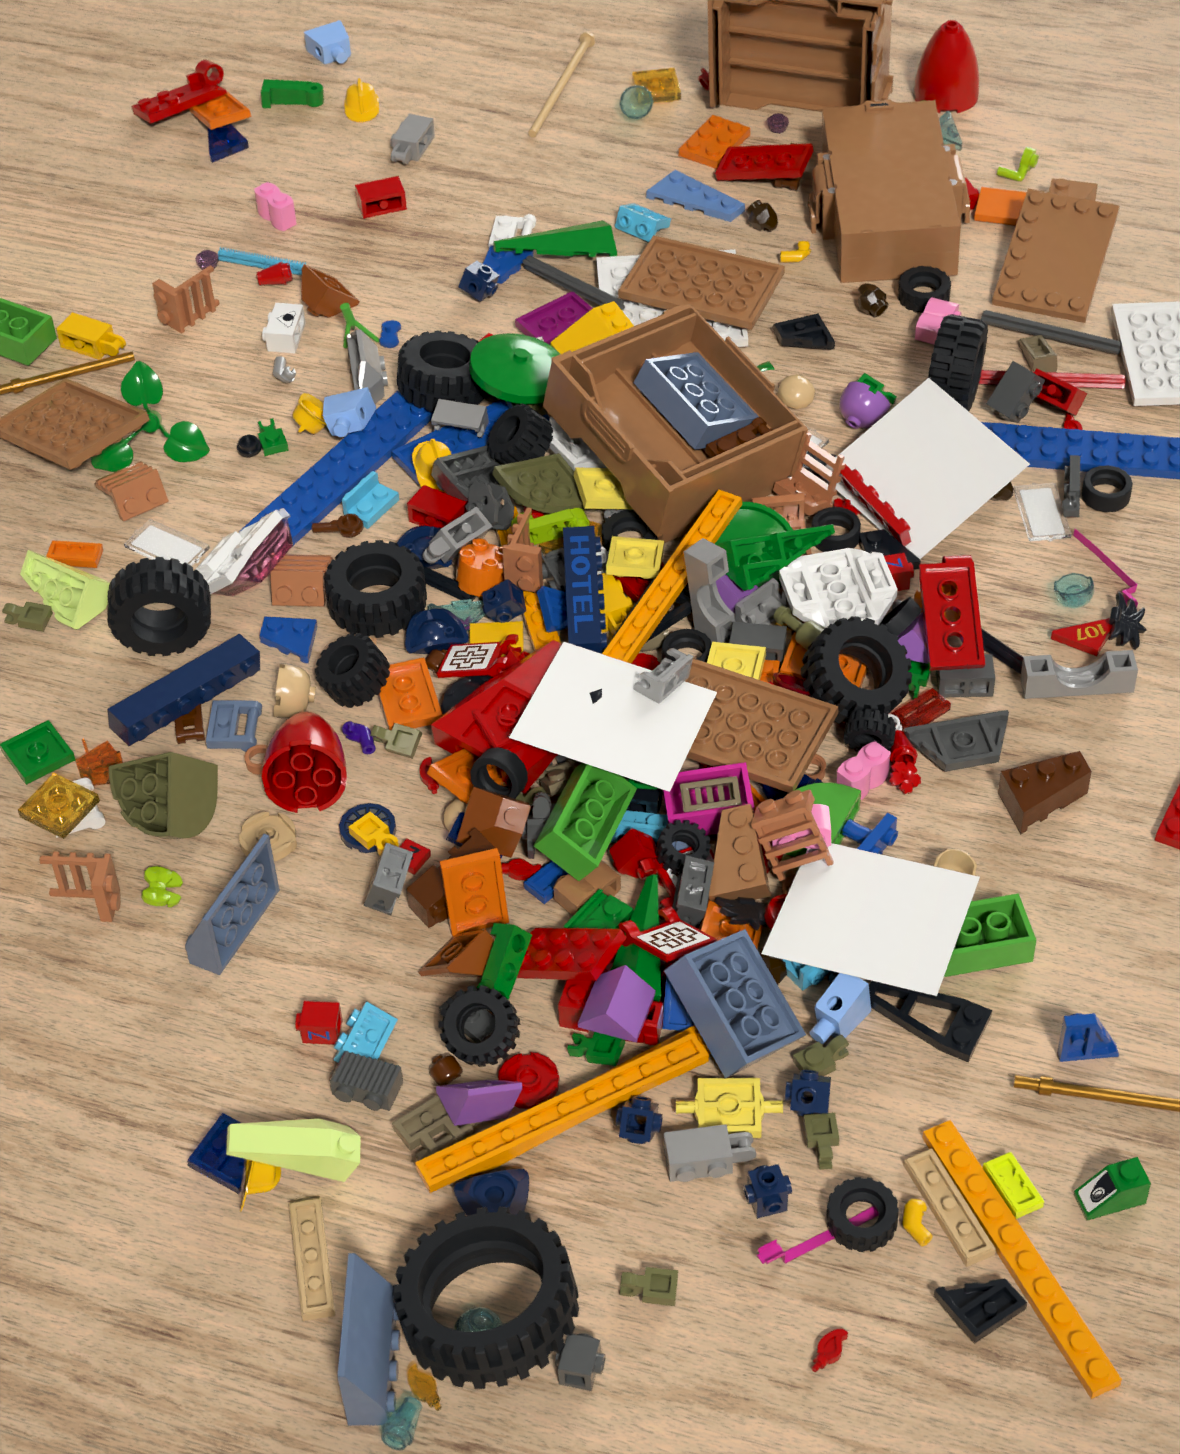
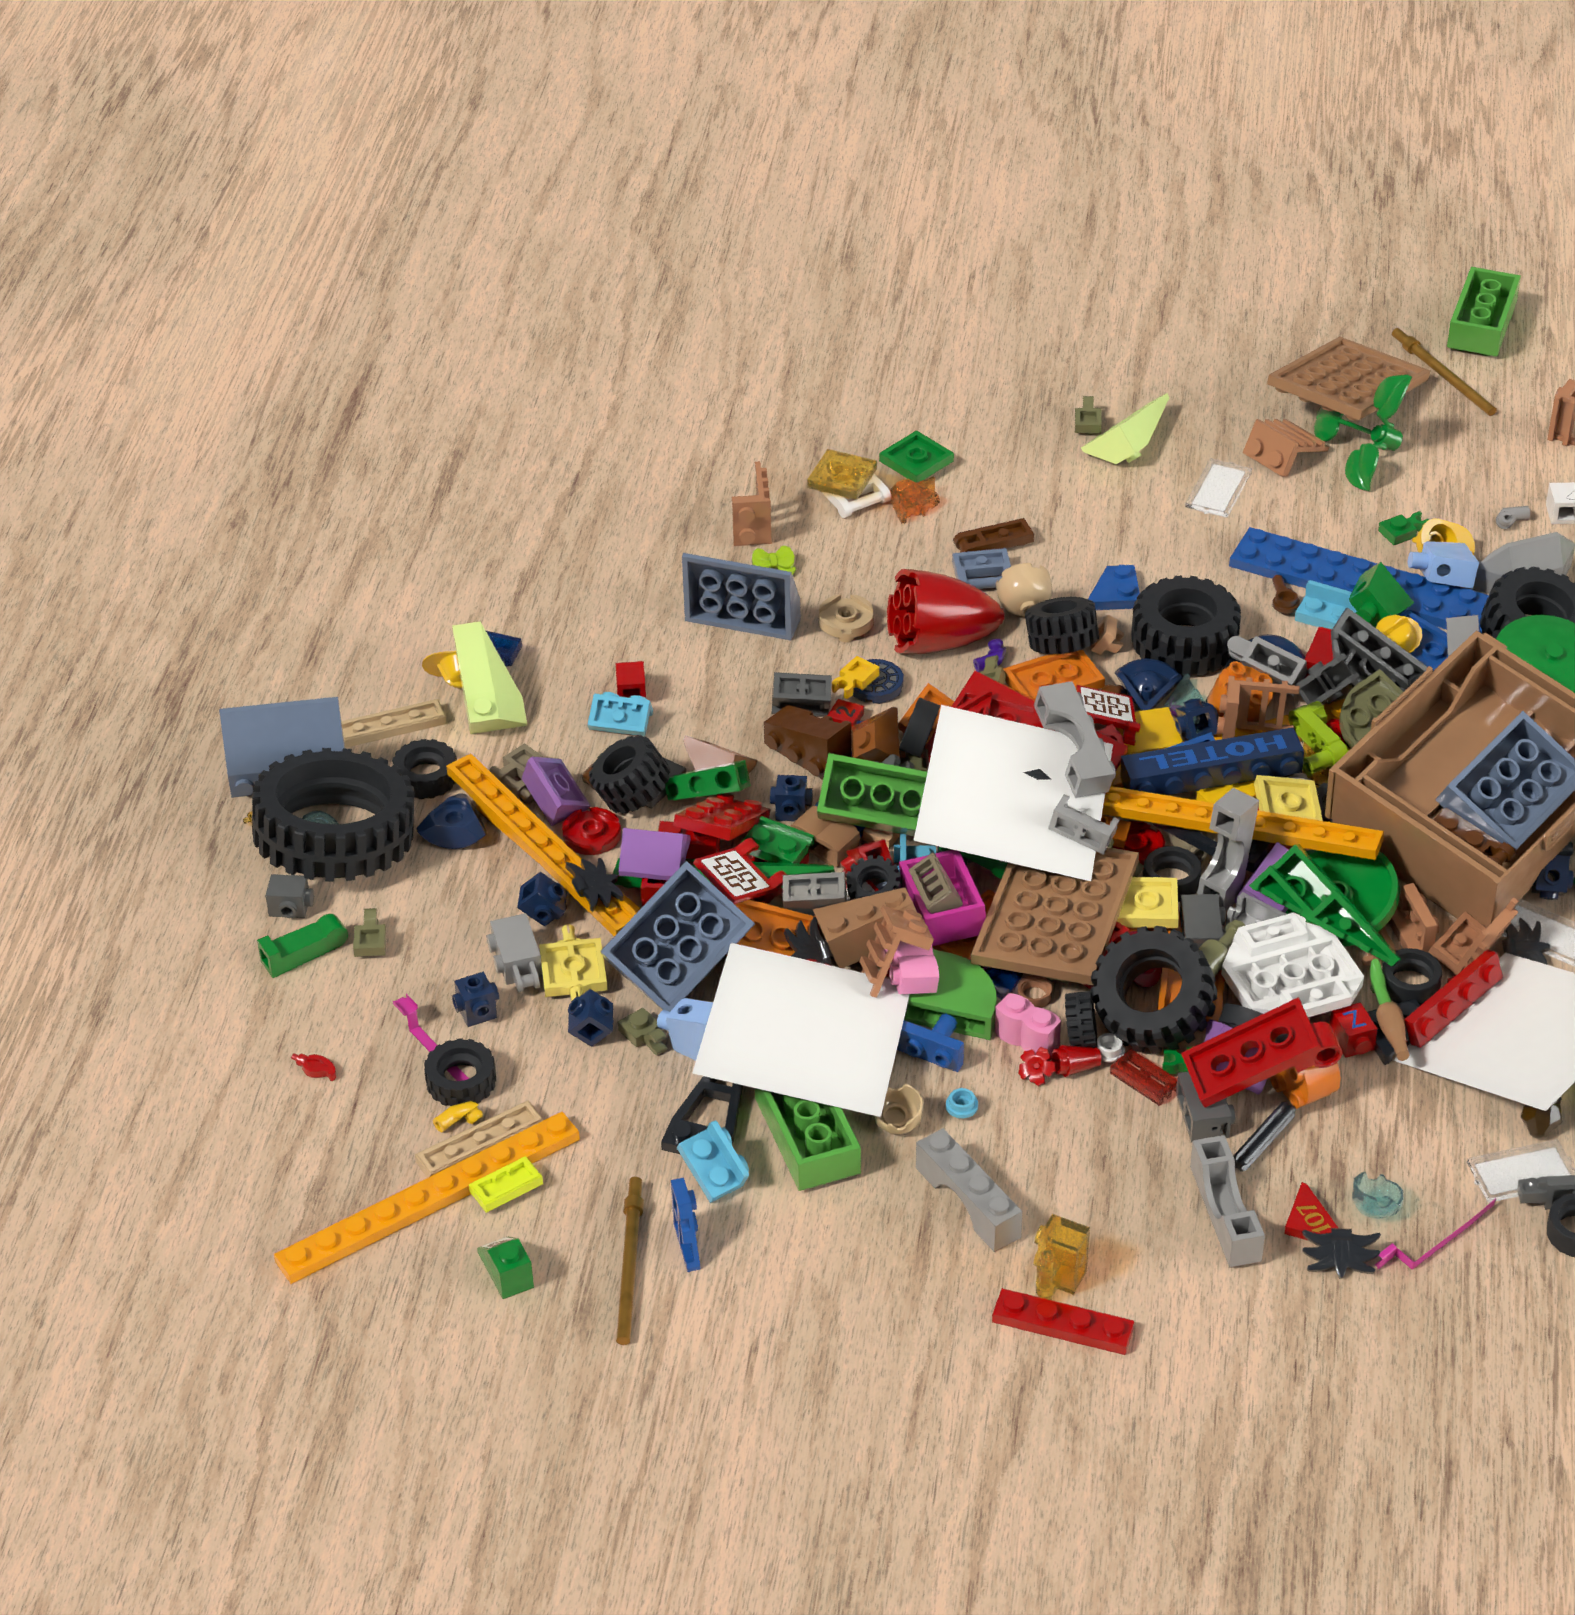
camera: 80 degrees right, 5 degrees down
orange plate [46,540,103,568] -> none
yellow brick [56,312,126,360] -> none
black tyre [107,557,211,656] -> none
dark blue brick [107,634,260,746] -> none
olive brick [109,752,218,839] -> none
piece [195,508,293,597] -> none
black plate [237,435,262,457] -> none
nougat plate [270,554,333,607] -> none
dark grey brick [330,1051,403,1111] -> none
clear light blue cone [381,1397,422,1450] -> none
orange plate [439,848,509,936] -> none
olive plate [804,1113,839,1170] -> none
dark grey wing [904,710,1009,772] -> none
black wing [934,1278,1027,1344] -> none
reddish brown wedge [998,751,1092,835] -> none
none -> green leg [257,914,348,978]
none -> black tyre [392,739,457,799]
none -> black piece [565,858,623,912]
none -> medium azure bracket [677,1120,749,1203]
none -> dark blue brick [770,775,813,822]
none -> light grey arch [916,1128,1022,1252]
none -> medium azure plate [946,1088,978,1119]
none -> clear yellow brick [1033,1214,1090,1300]
none -> light grey arch [1034,681,1116,798]
none -> green torso [1349,562,1414,628]
none -> medium nougat piece [1370,959,1409,1061]

